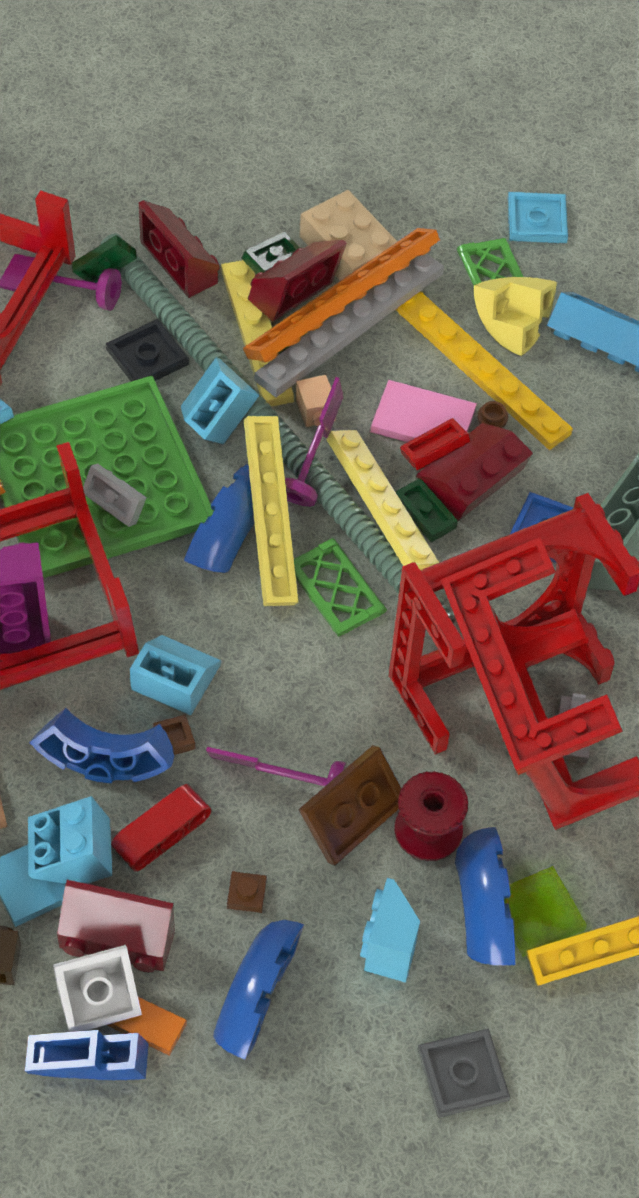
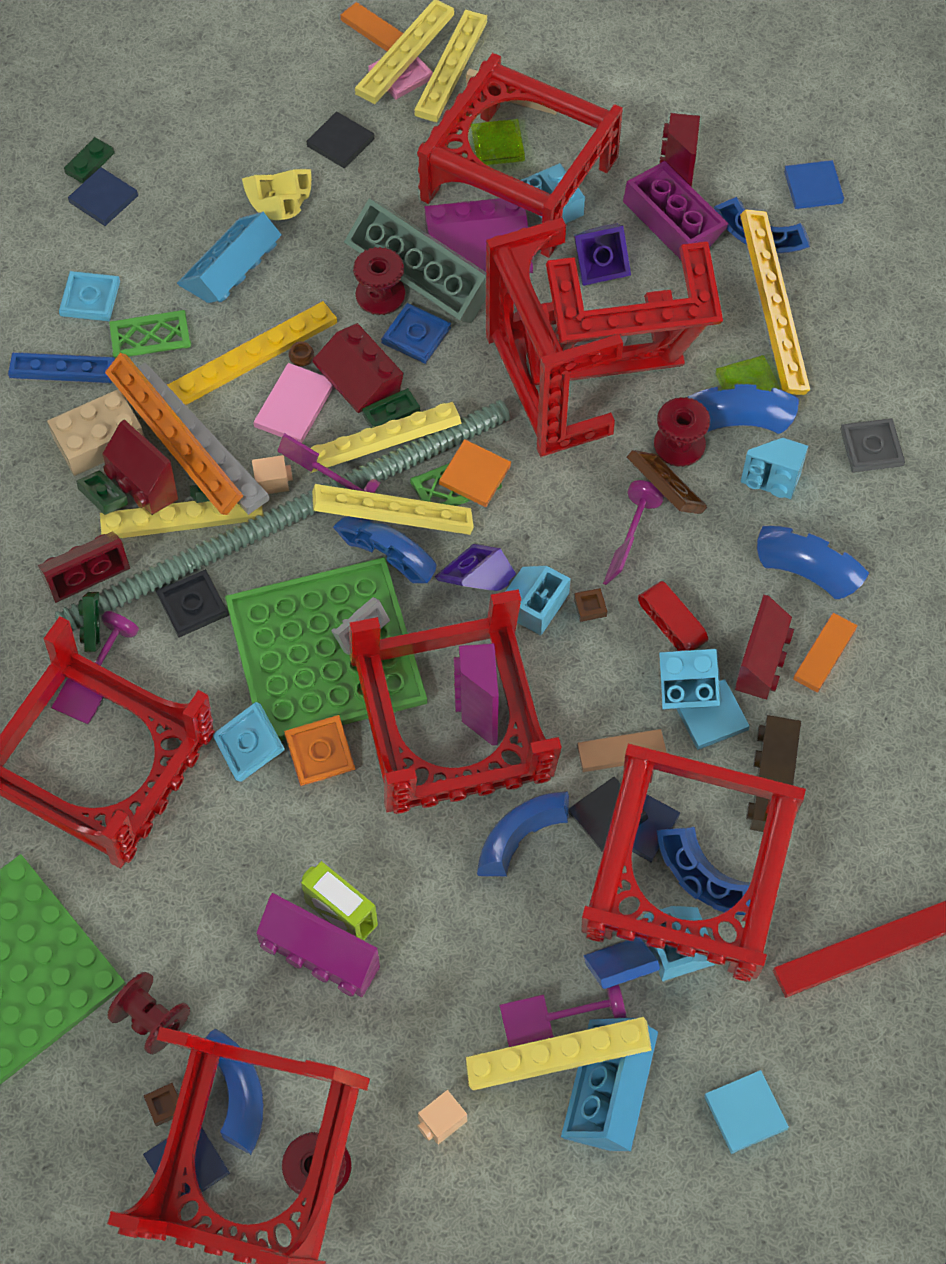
camera: 80 degrees left, 5 degrees up
blue slope [25,1030,149,1080] -> none
blue brick [29,708,174,783] -> none
white slope [53,945,142,1032] -> none
medium azure slope [181,357,259,444] -> none
reddish brown plate [227,871,267,913] -> none
red tile [400,418,470,470] -> none
light yellow brick [474,277,557,356] -> none
none -> blue tile [8,352,115,383]
none -> dark red hose [353,247,405,315]
none -> dark purple slope [434,544,516,591]
none -> orange tile [439,439,511,507]

